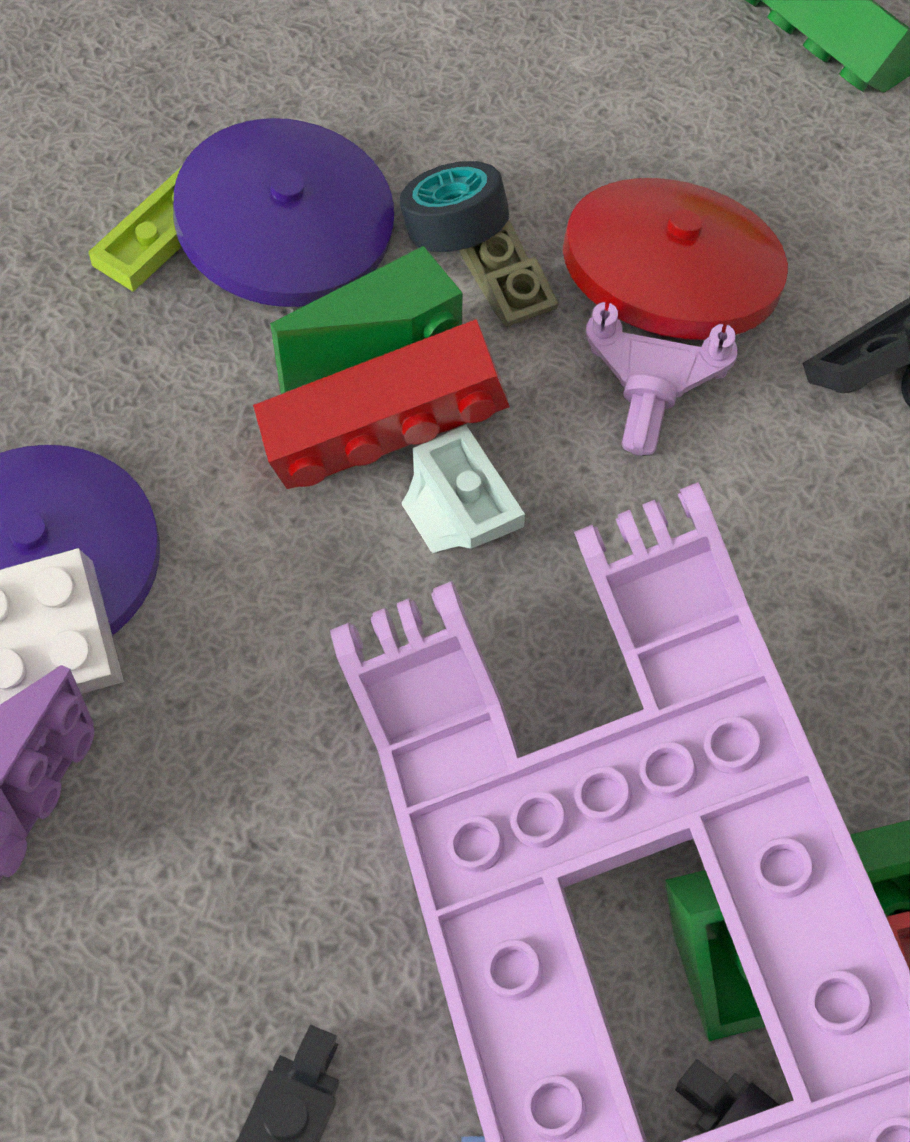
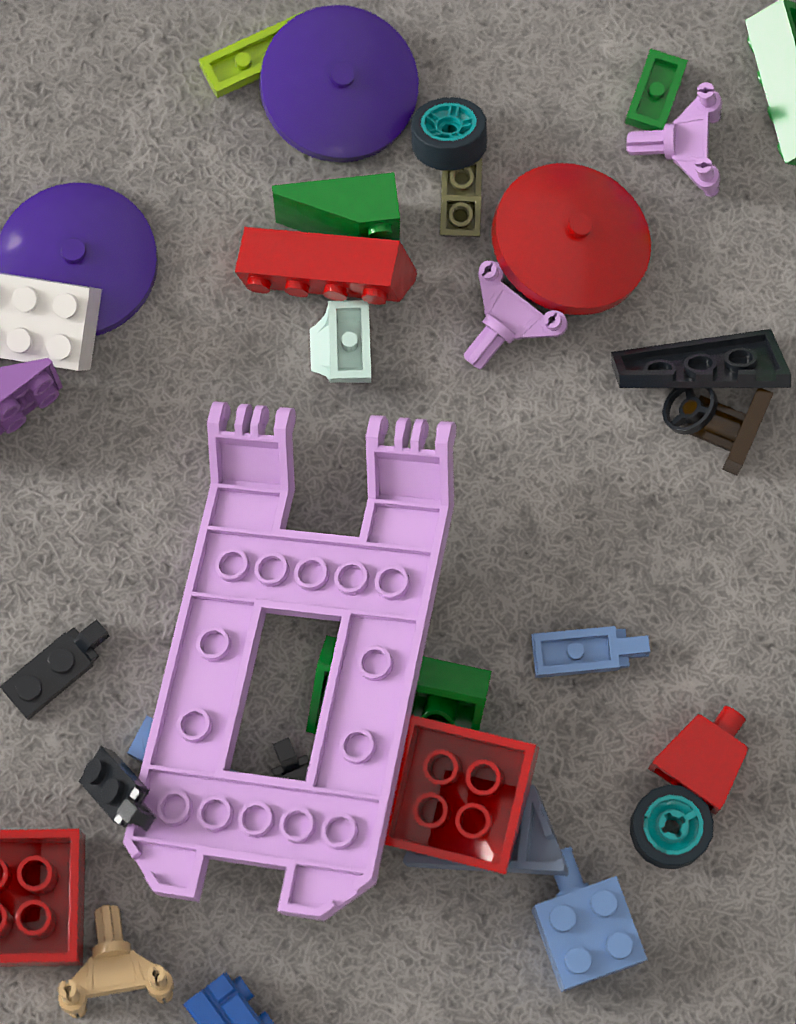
camera: 25 degrees right, 15 degrees up
none -> green plate [625,48,688,131]
none -> lavender axle [626,82,722,197]

